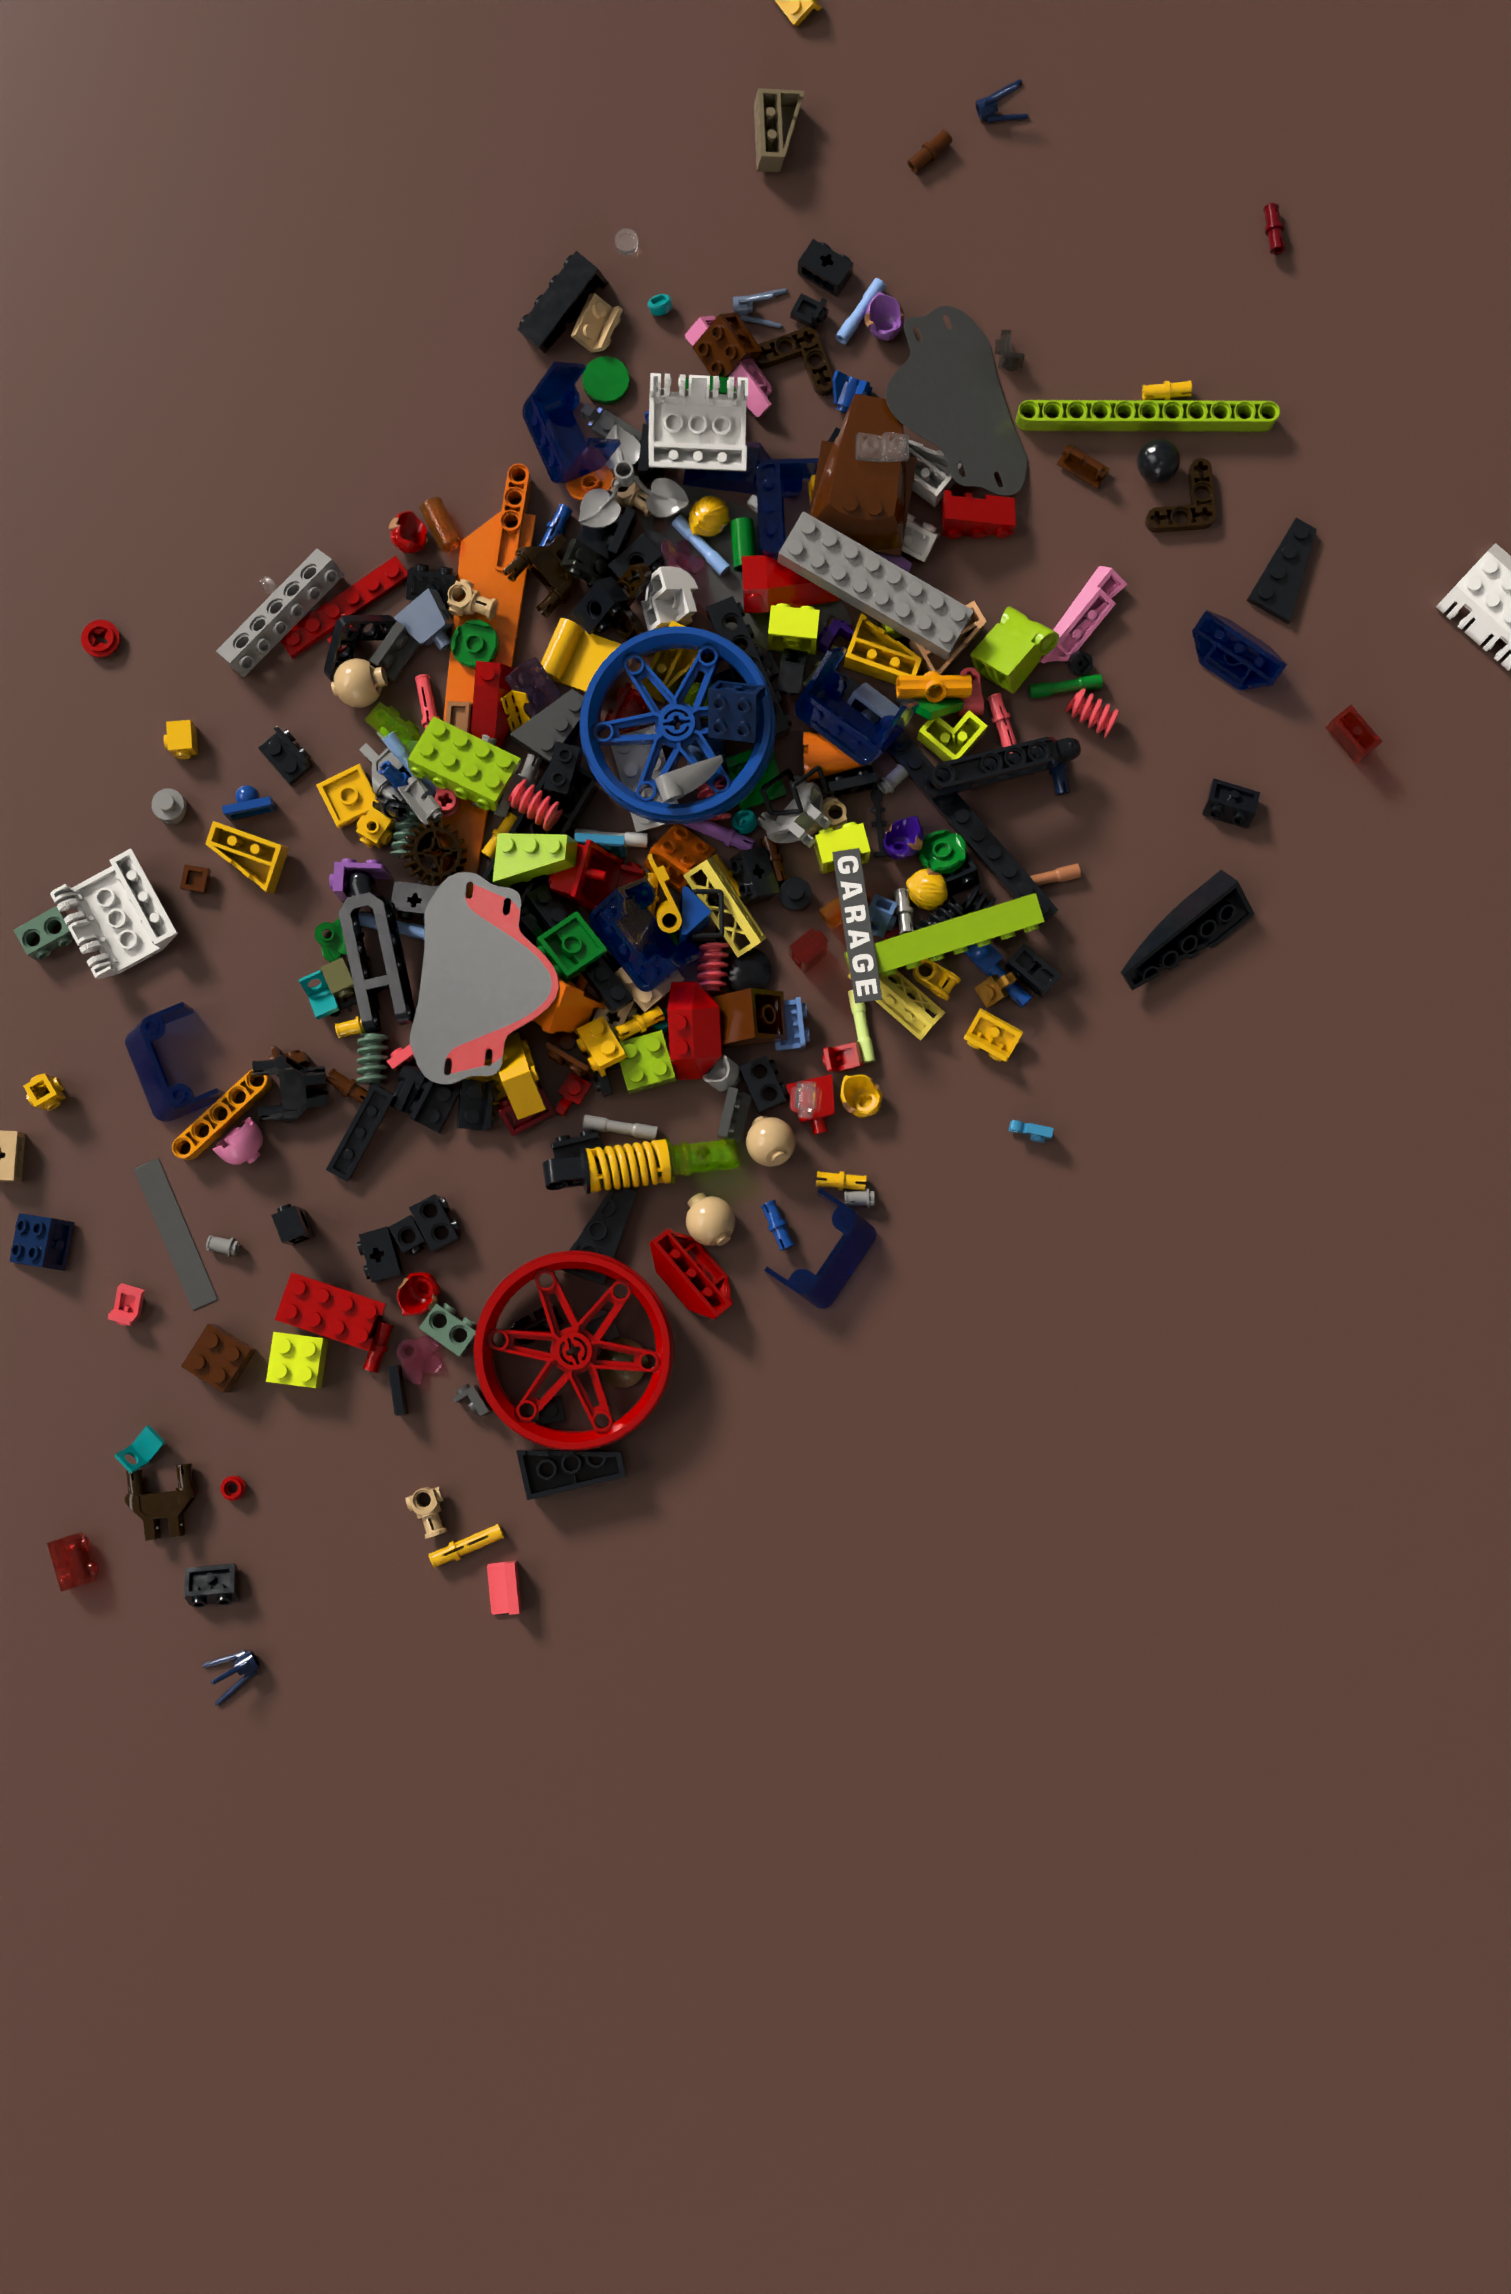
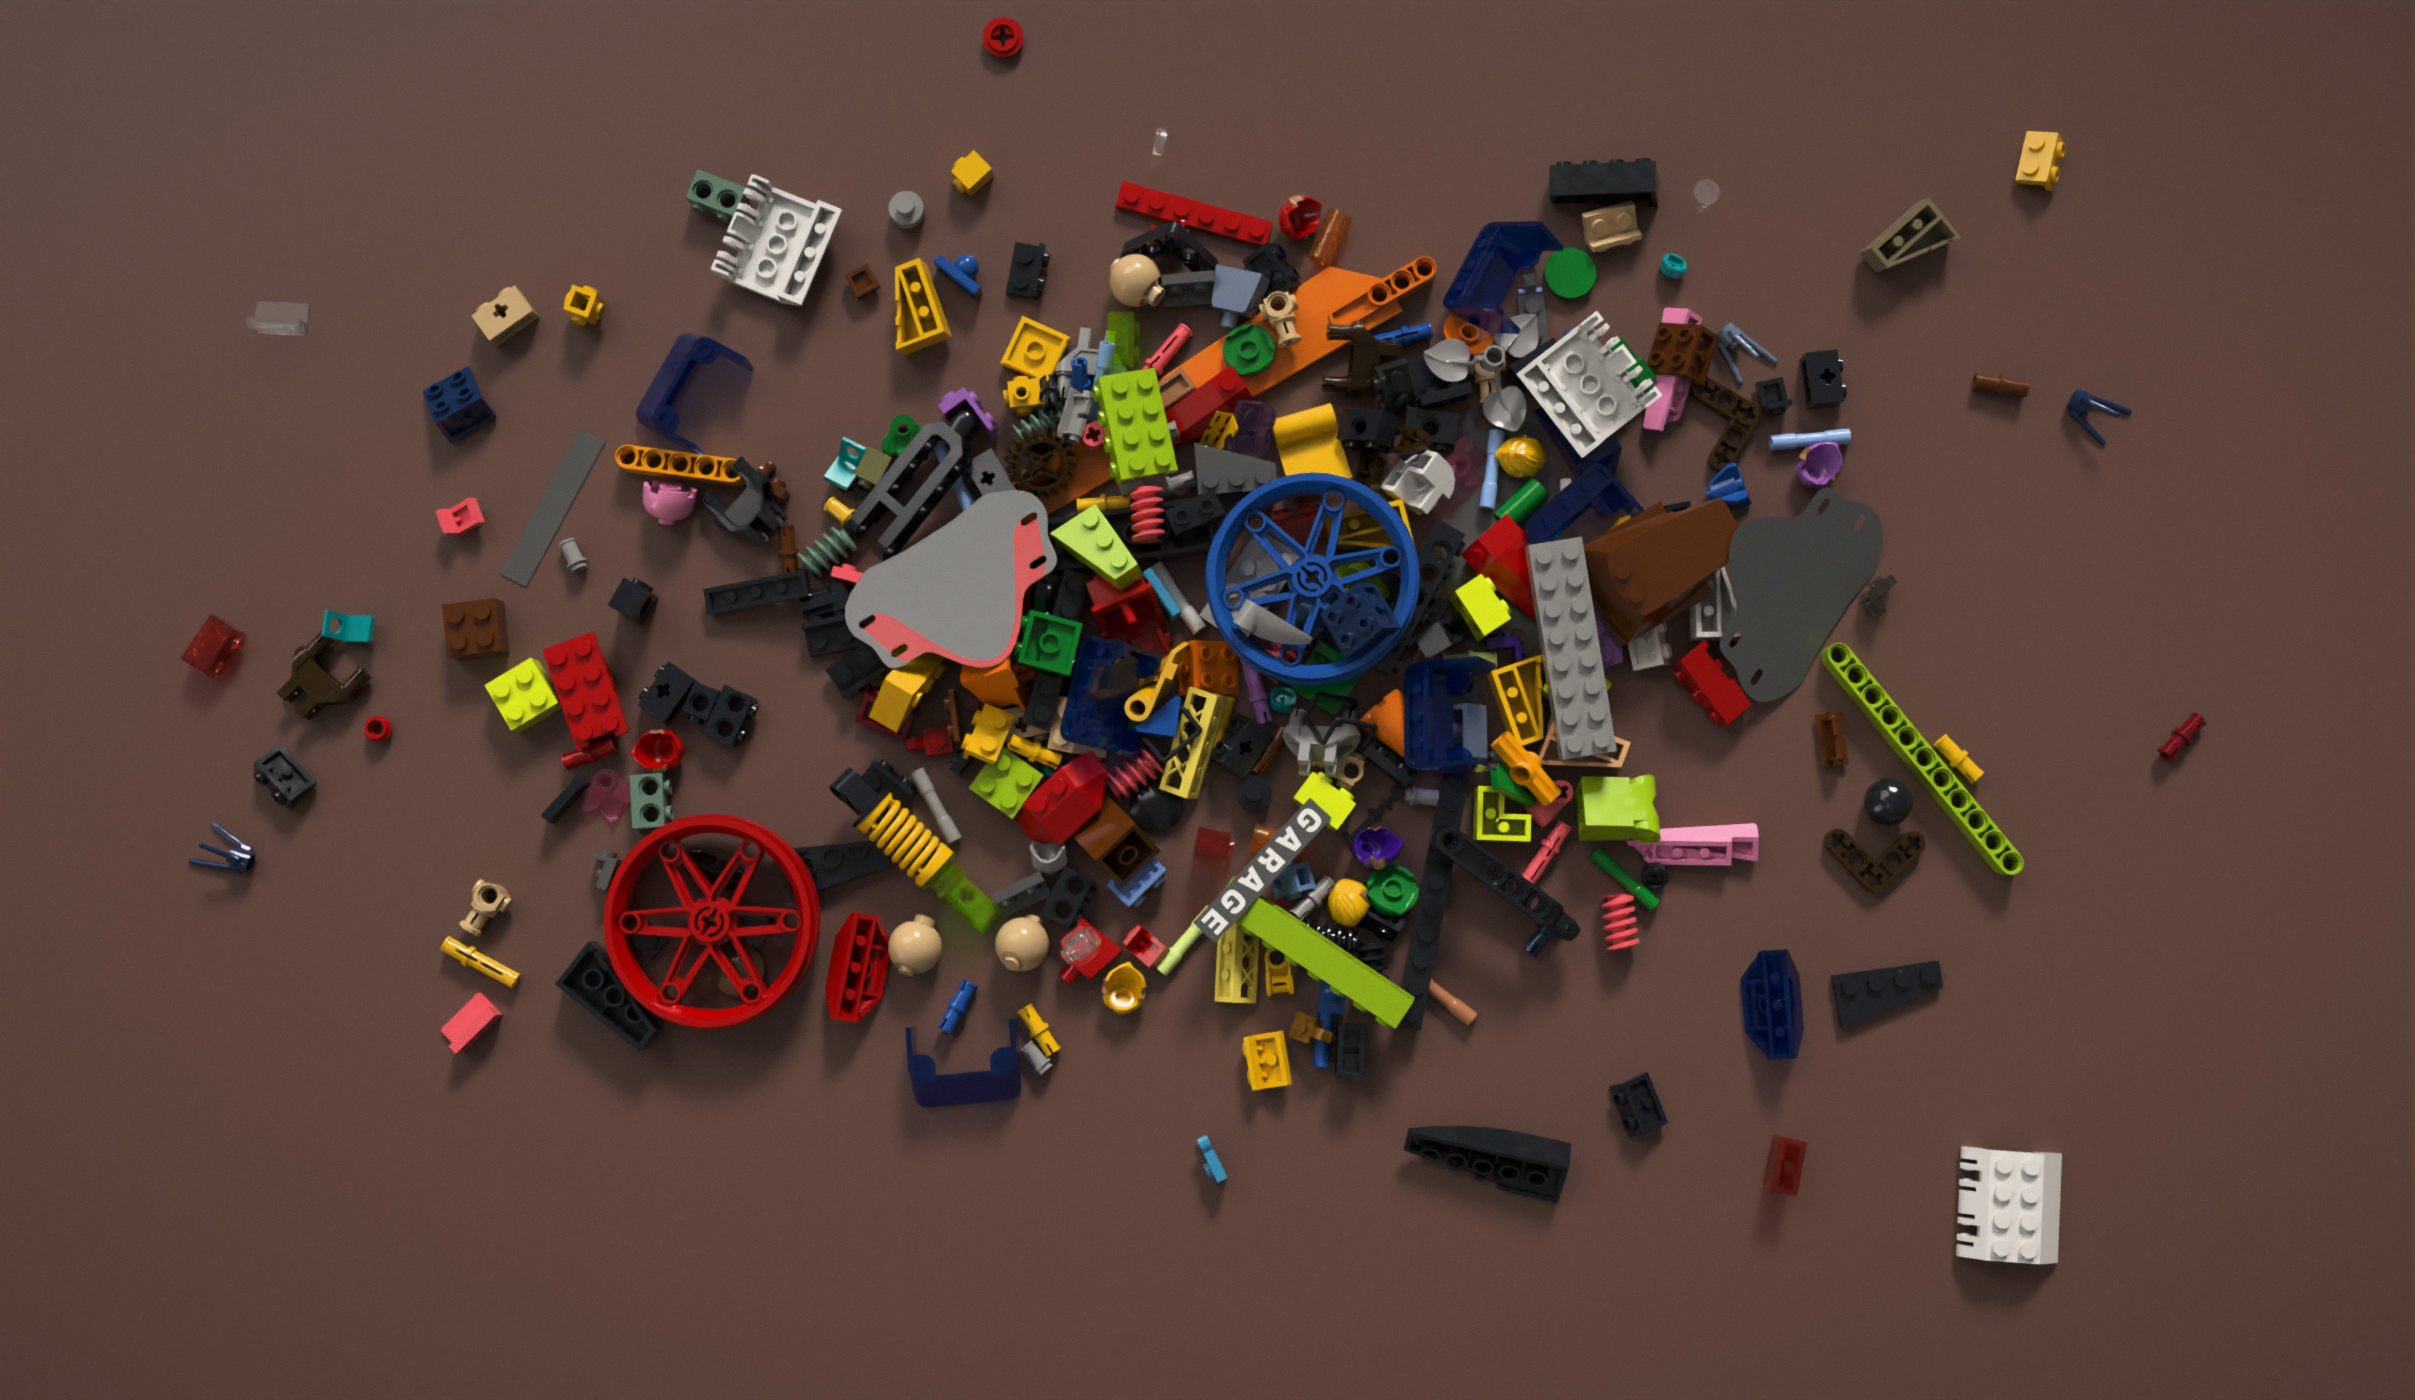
camera: 45 degrees right, 0 degrees up
light grey brick [216,548,344,677] -> none
clear slope [856,432,909,462] -> none

